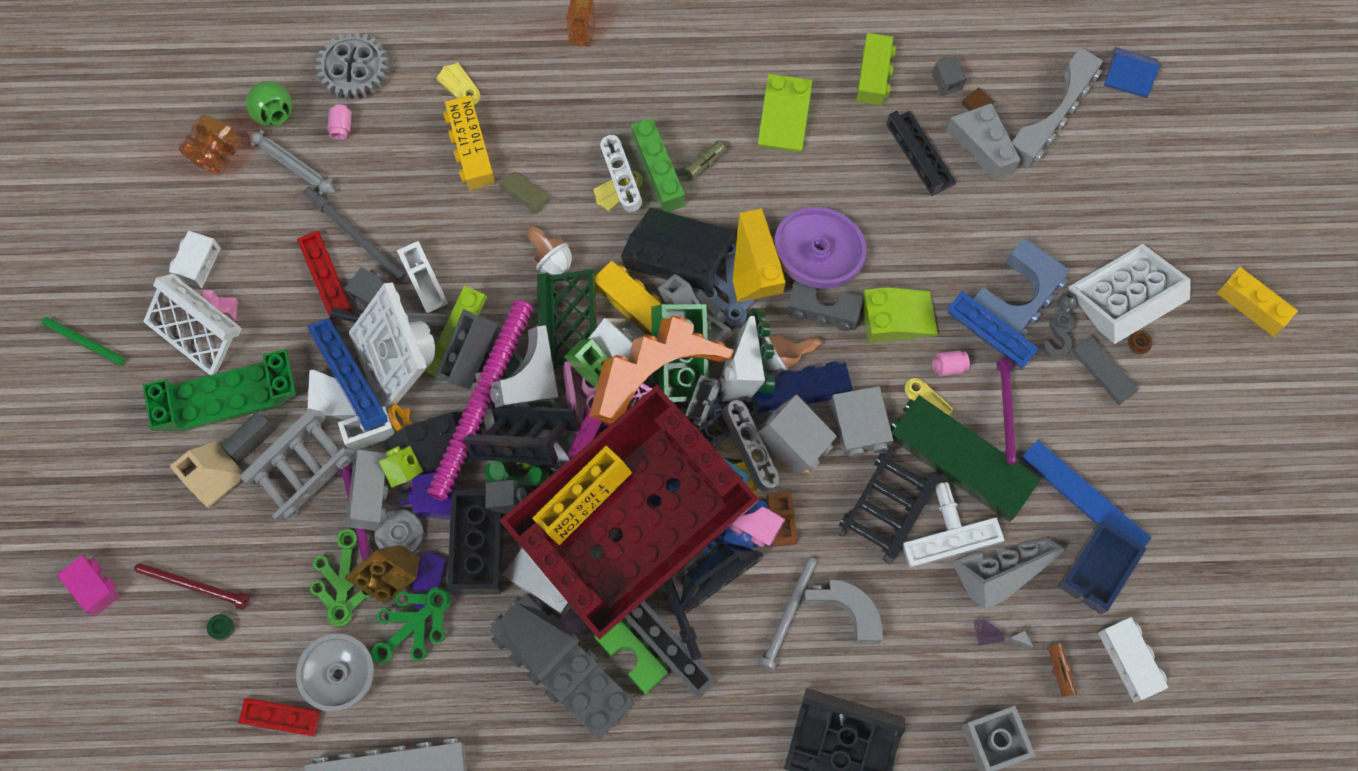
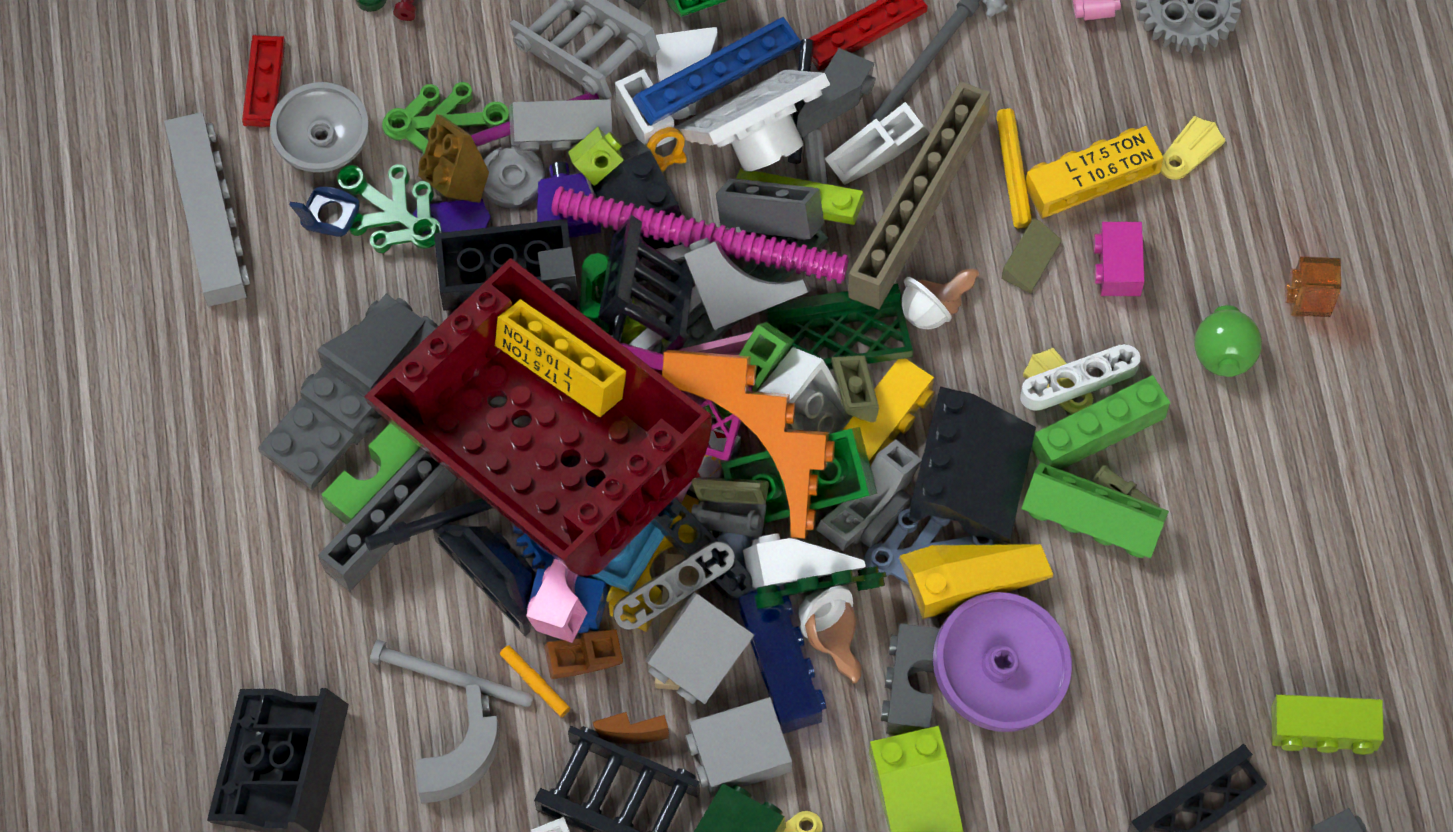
camera: 85 degrees right, 5 degrees down
lime slope [758,74,813,152] -> none
none -> dark blue piece [289,187,360,237]
none -> light orange piece [499,645,571,718]
none -> dark orange slope [593,712,669,744]
none -> olive slope [692,477,769,504]
none -> olive slope [831,356,879,422]
none -> dark tan brick [848,81,990,309]
none -> yellow axle [996,108,1032,229]
none -> bright green brick [1021,462,1169,558]
none -> dark pink brick [1093,222,1144,296]
none -> bright green brick [1194,305,1262,377]

